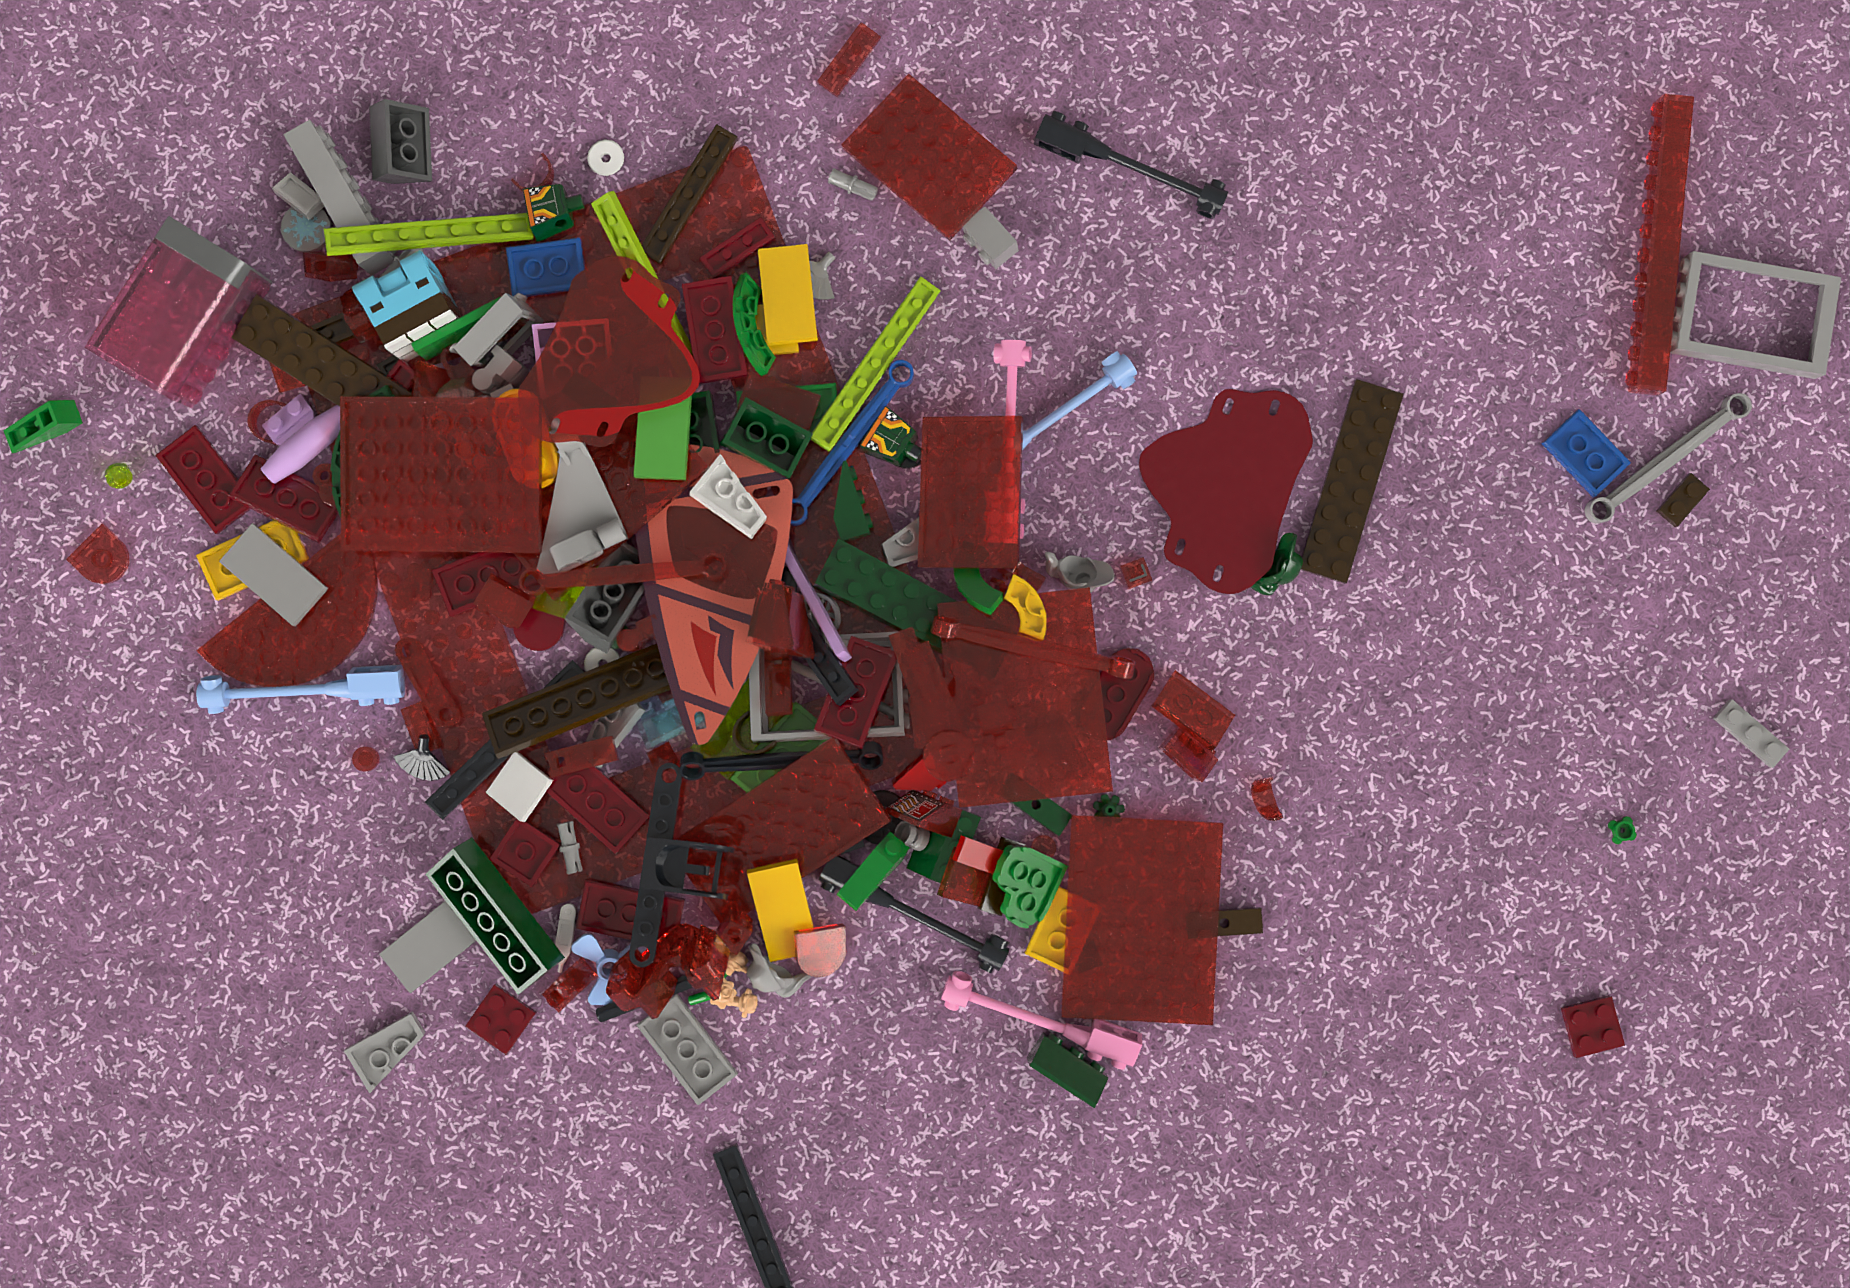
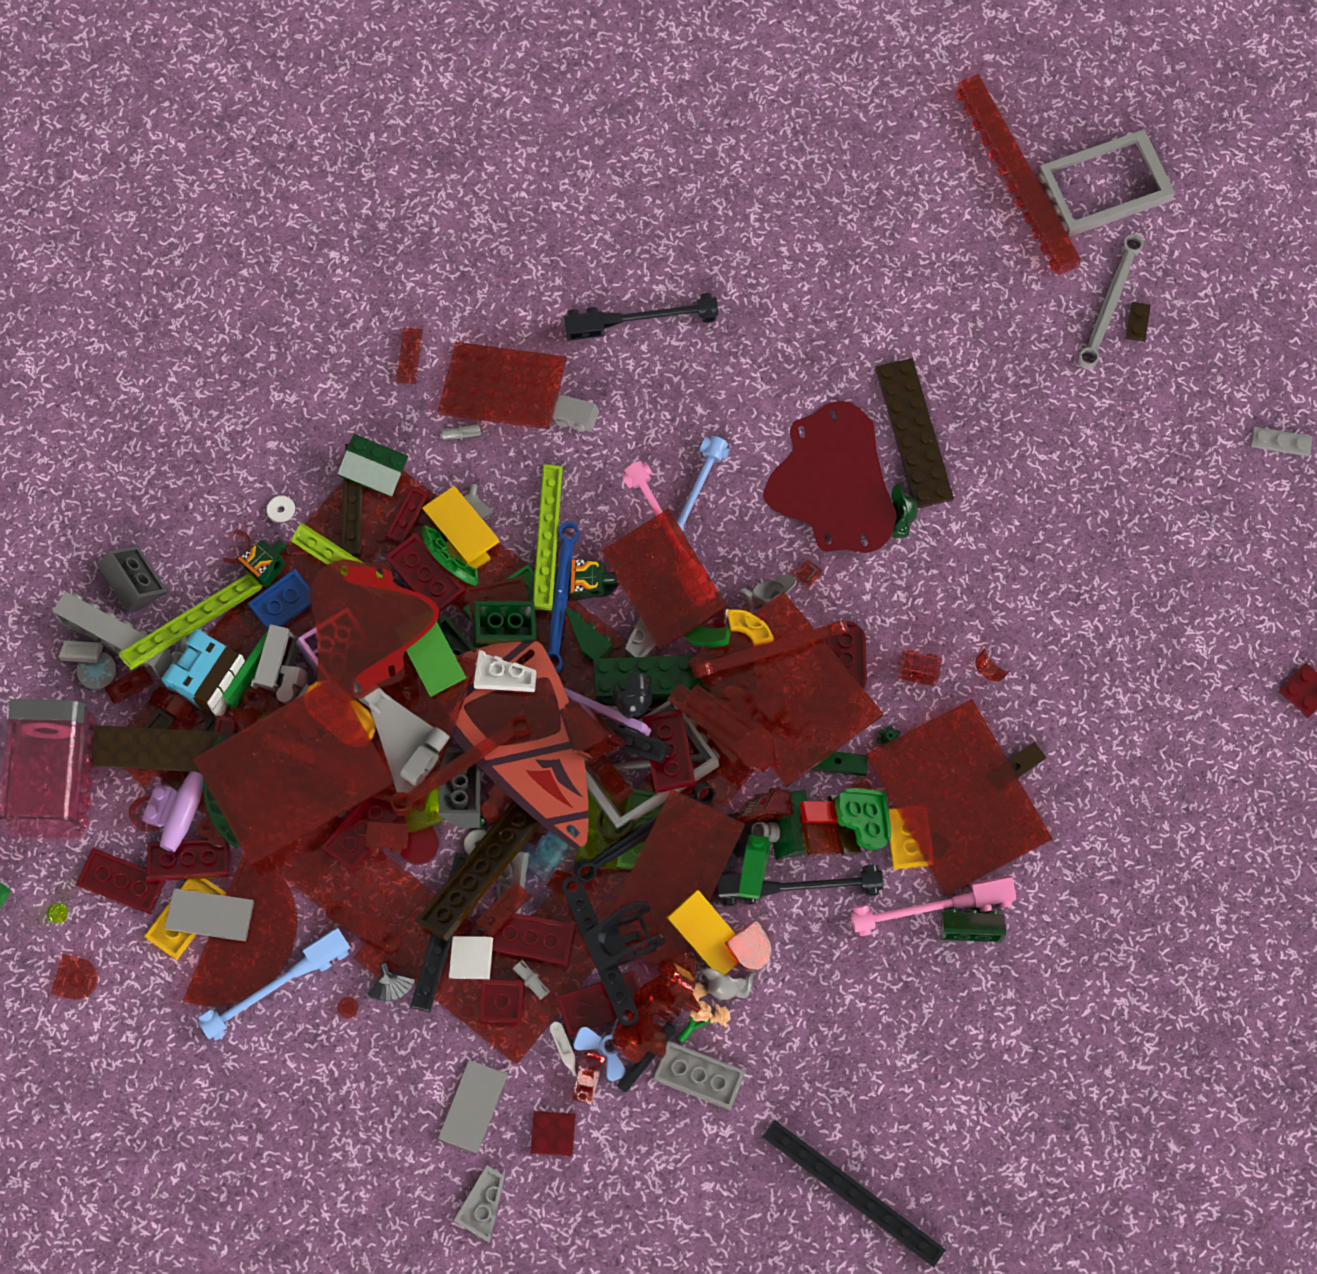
camera: 25 degrees left, 15 degrees down
dark green brick [425,837,565,995] -> none
red slope [891,747,950,791] -> none
clear red tile [1151,670,1235,751] -> none
blue tile [1541,409,1631,497] -> none
green plate [1608,816,1637,844] -> none
none -> slope [337,434,408,498]
none -> black helmet [613,673,652,719]

